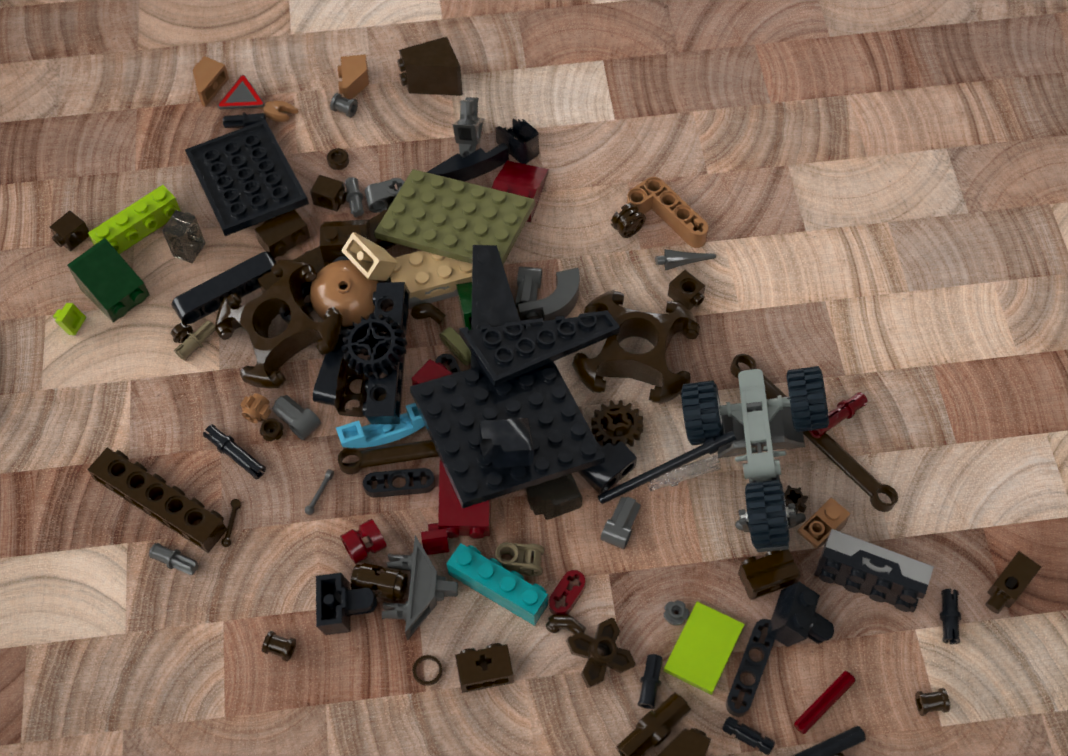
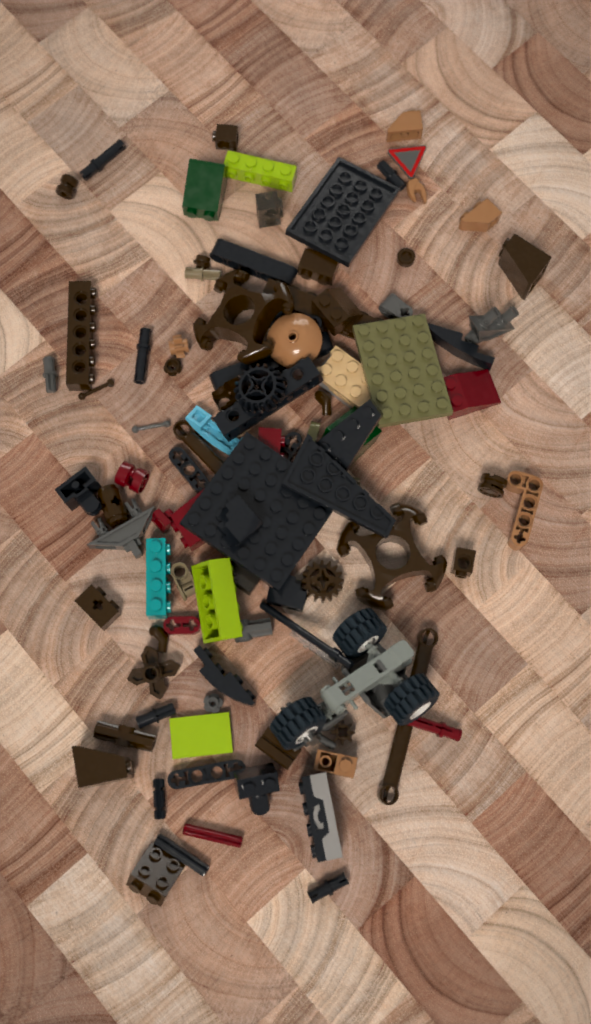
camera: 55 degrees right, 15 degrees up
lime tile [53,303,86,336] -> none
dark brown bush [262,631,296,662] -> none
dark grey piece [272,395,321,440] -> none
dark brown brick [310,175,347,212] -> none
dark grey bush [330,93,358,118] -> none
tan slope [341,232,398,281] -> none
dark grey axle [344,177,364,218] -> none
dark brown piece [412,655,443,686] -> none
black piece [496,118,539,164] -> none
dark grey piece [515,266,542,308] -> none
dark grey arch [518,268,580,321] -> none
dark grey piece [655,249,716,271] -> none
dark brown bush [915,688,950,716] -> none
dark brown torso [985,551,1041,614] -> none
none -> lime brick [191,558,243,644]
none -> black slope [194,645,256,707]

